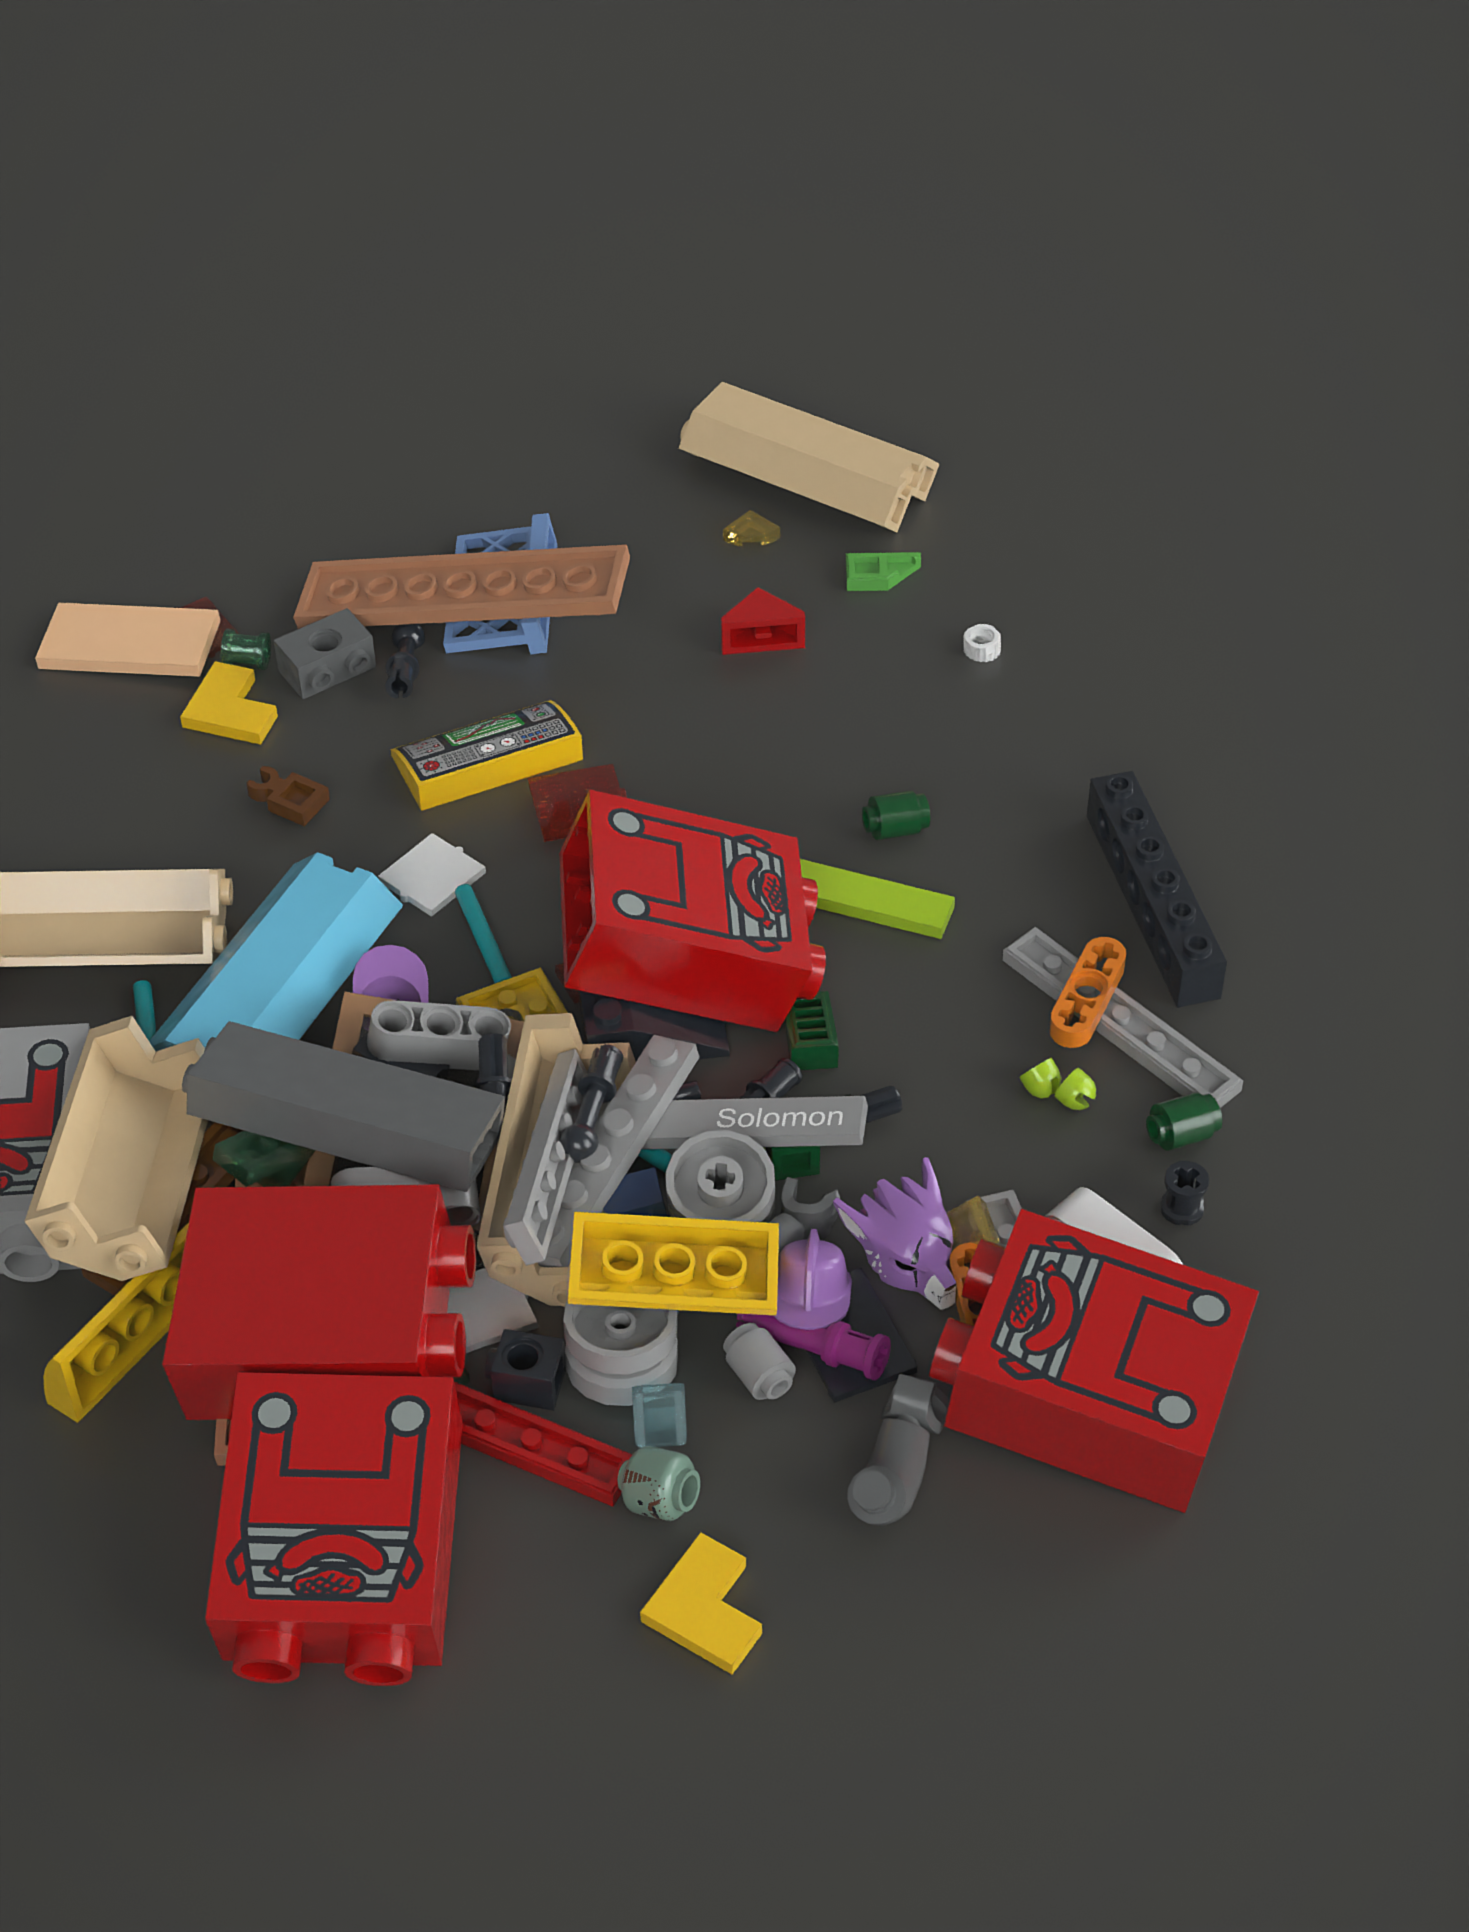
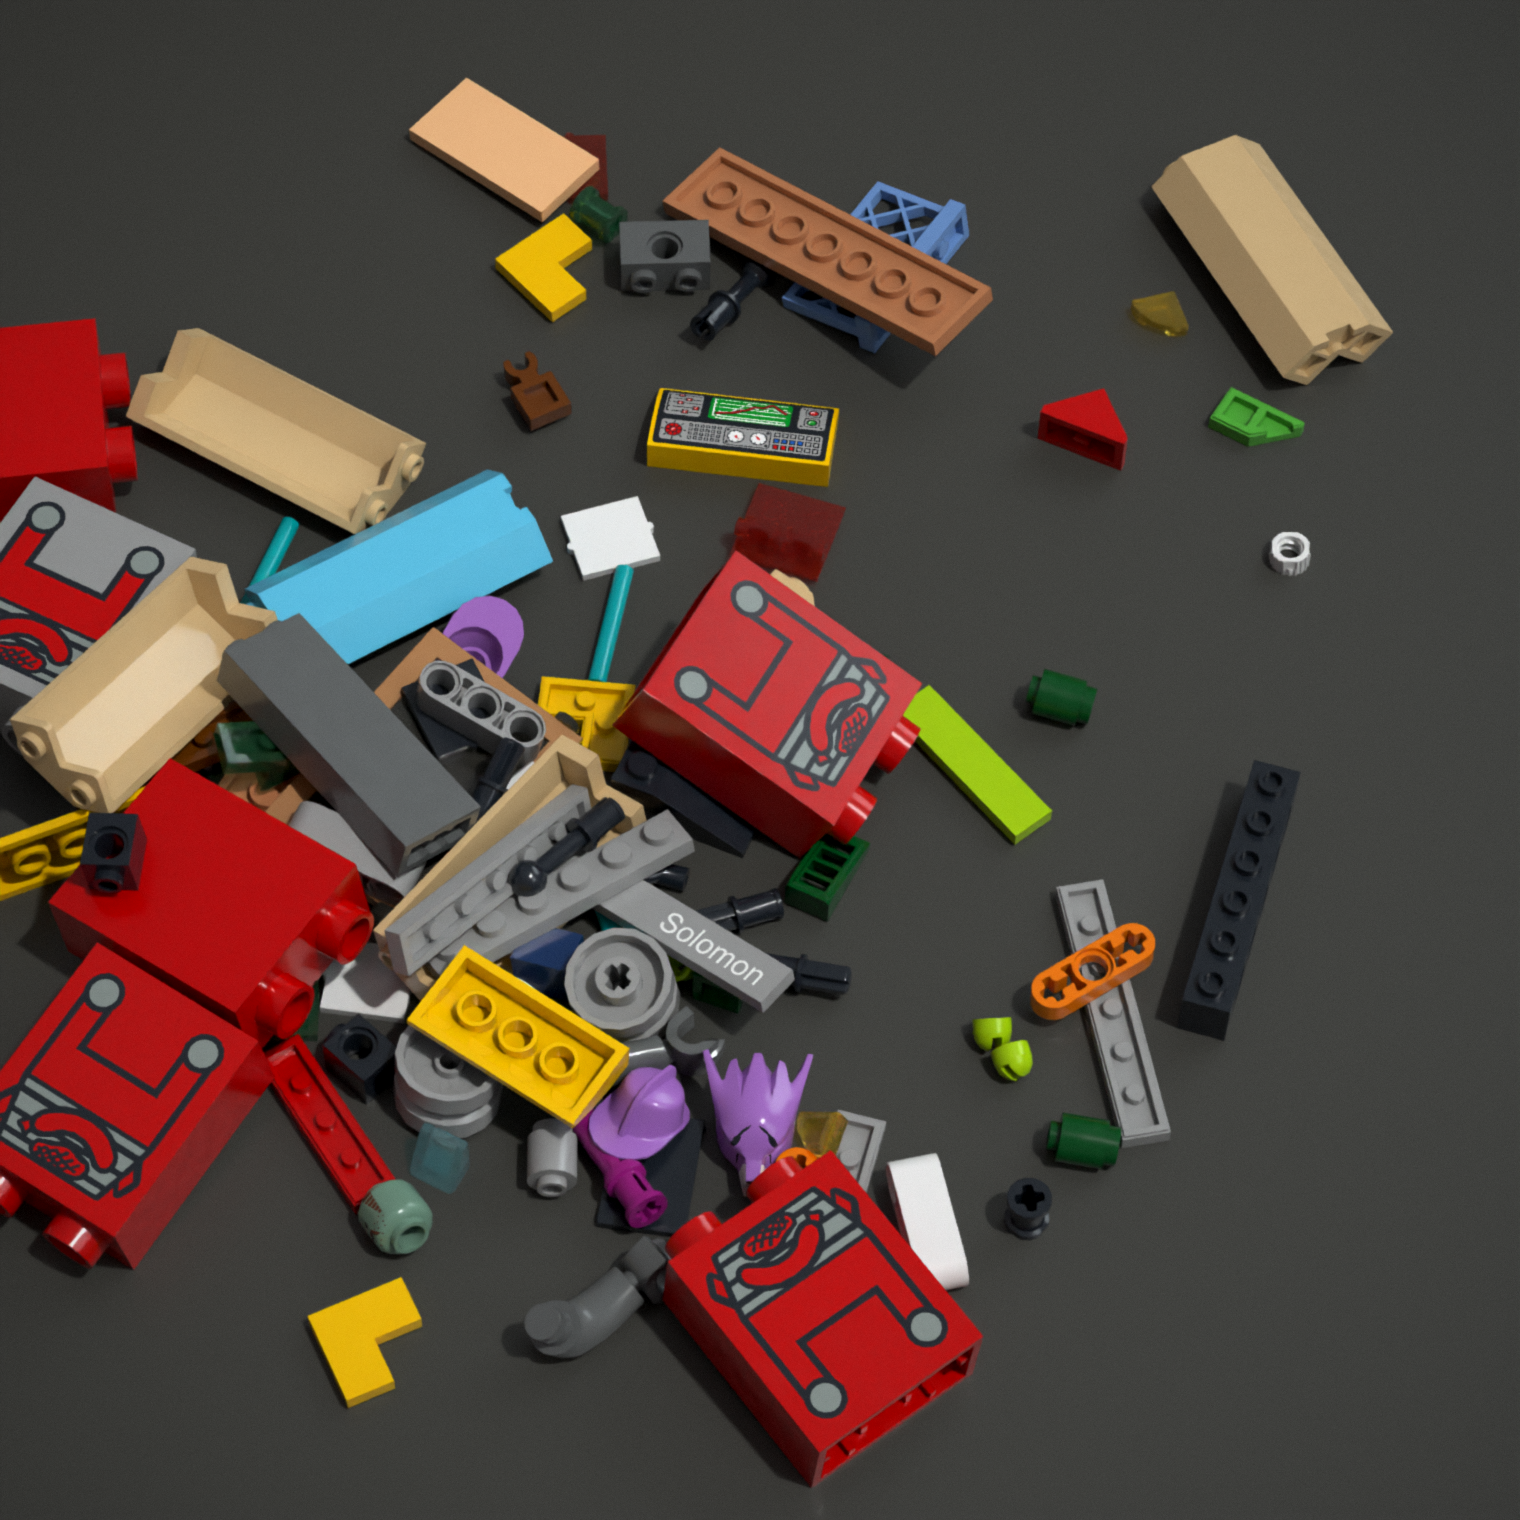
camera: 30 degrees right, 10 degrees up
none -> black brick [80,812,147,894]

